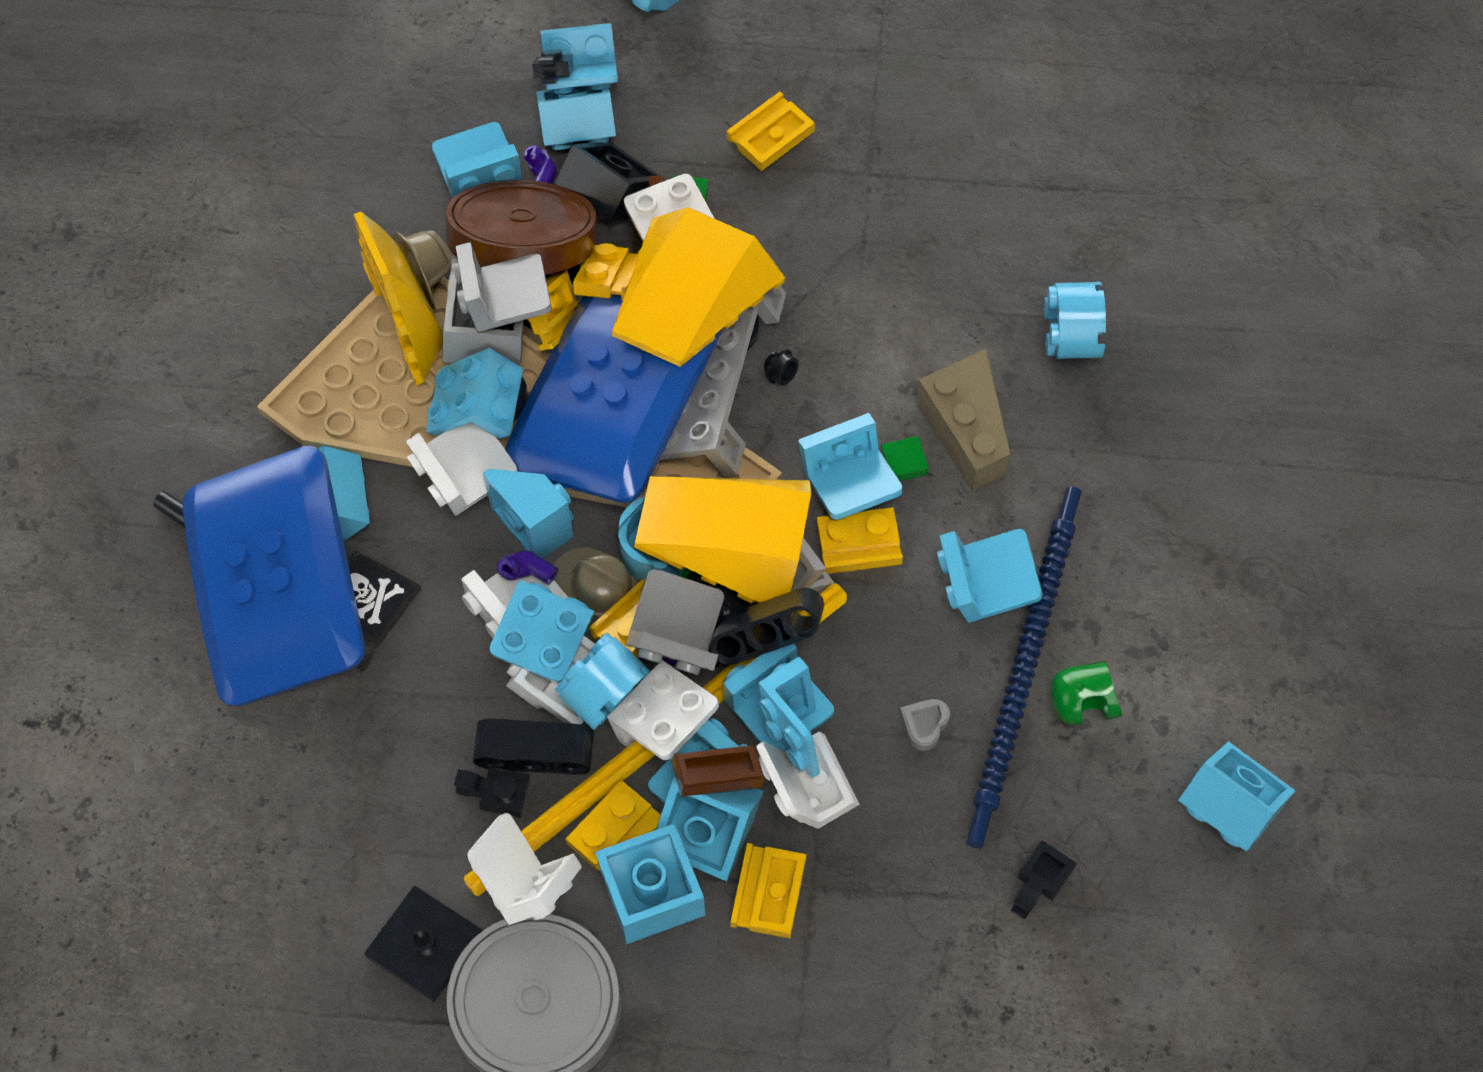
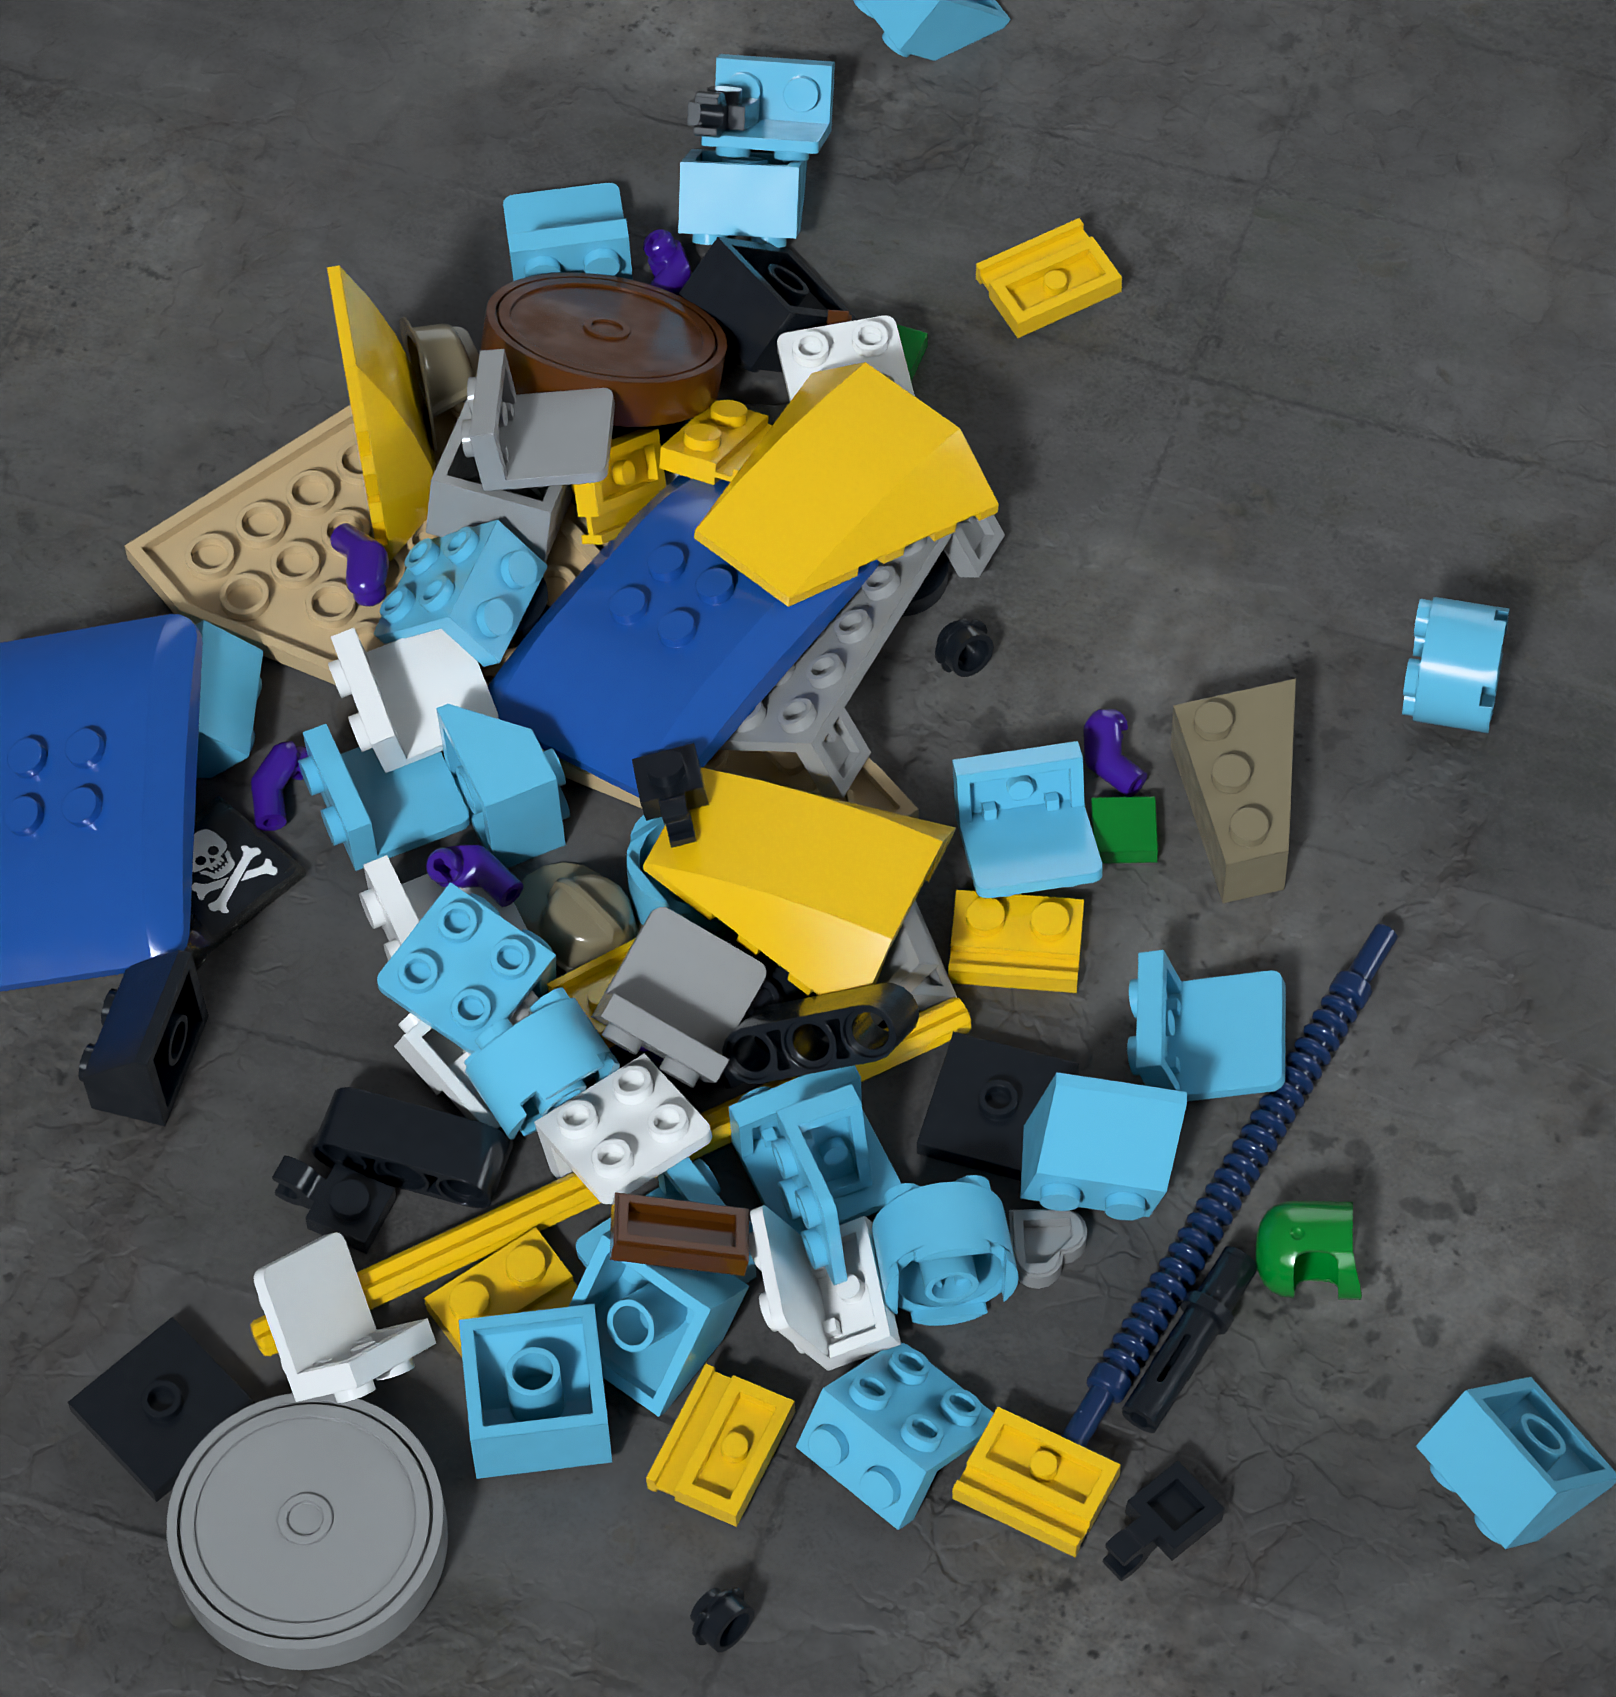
camera: 15 degrees right, 5 degrees down
none -> black slope [78,950,209,1127]
none -> dark purple arm [251,741,308,831]
none -> medium azure bracket [298,724,470,871]
none -> dark purple arm [330,523,389,607]
none -> black plate [632,743,709,848]
none -> black plate [690,1587,754,1653]
none -> medium azure bracket [796,1343,994,1530]
none -> medium azure brick [872,1175,1019,1326]
none -> black plate [917,1031,1079,1181]
none -> yellow plate [952,1407,1121,1558]
none -> medium azure slope [1020,1072,1187,1220]
none -> dark purple arm [1083,709,1147,797]
none -> black pin [1122,1246,1257,1433]

